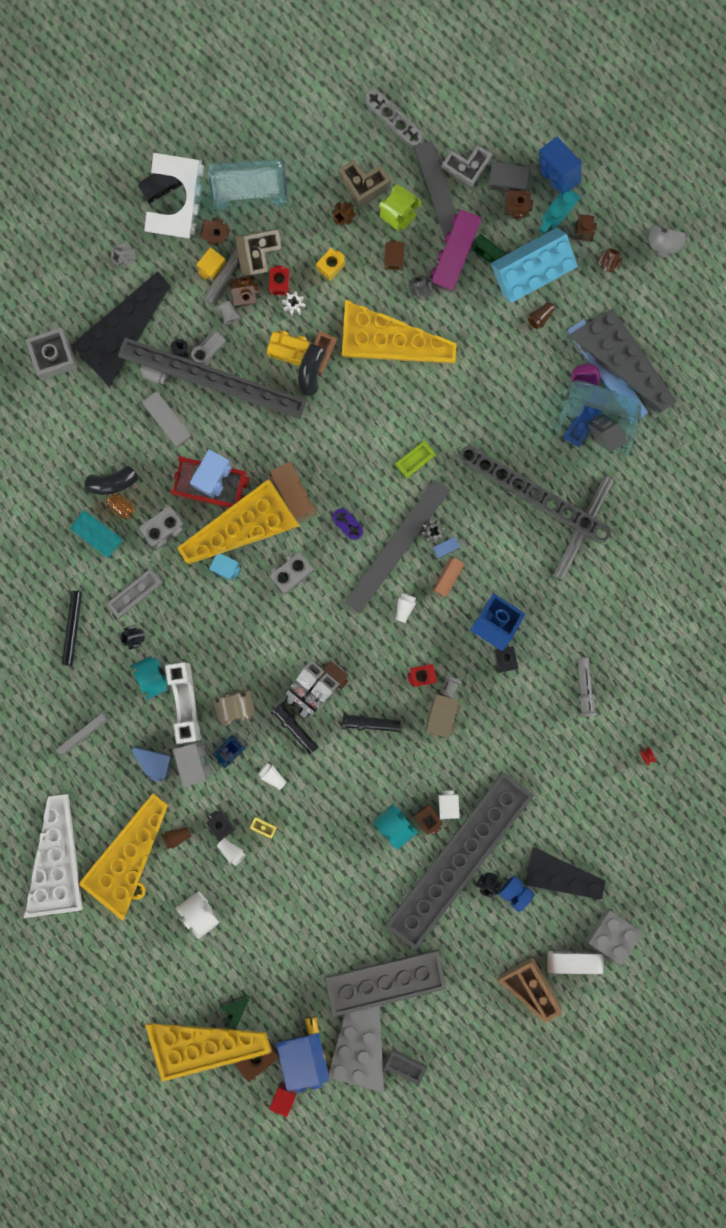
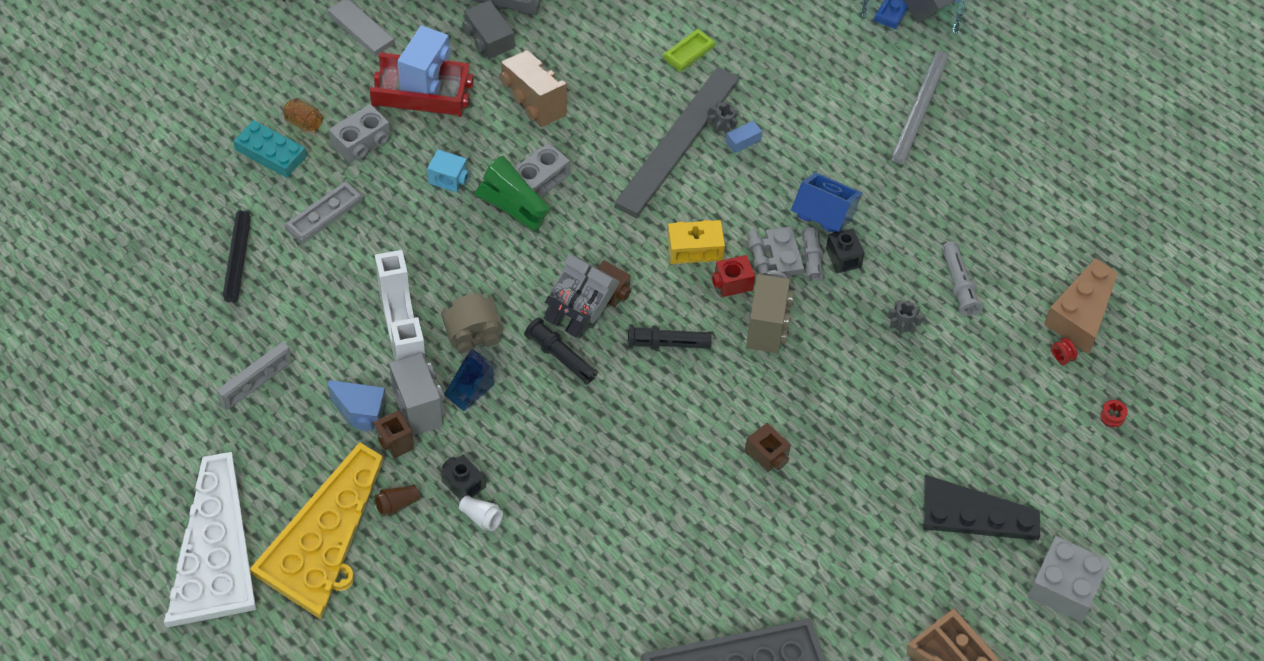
camera: 10 degrees left, 30 degrees down
black cylinder [85,466,138,495] -> none
black gear [120,625,145,650] -> none
teal brick [130,656,170,700] -> none
white brick [176,891,221,939] -> none
yellow wing [177,480,300,564] -> none
light yellow piece [250,817,277,839] -> none
white cone [258,763,287,790] -> none
dark purple beam [333,509,363,540] -> none
teal brick [373,803,418,850] -> none
dark grey plate [385,772,533,950] -> none
white cone [395,593,416,623] -> none
nougat brick [432,557,465,598] -> none
white brick [438,790,459,819] -> none
dark grey beam [460,446,611,543] -> none
black gear [476,872,502,897] -> none
blue wheel [498,875,535,913] -> none
white beam [547,951,604,974] -> none
none -> reddish brown brick [373,410,414,458]
none -> dark grey brick [462,0,515,59]
none -> green piece [474,156,550,231]
none -> yellow brick [667,220,725,264]
none -> light grey plate [748,226,804,276]
none -> light grey pin [802,227,823,281]
none -> dark grey gear [887,300,922,335]
none -> medium nougat wedge [1044,258,1118,355]
none -> red bush [1100,400,1128,427]

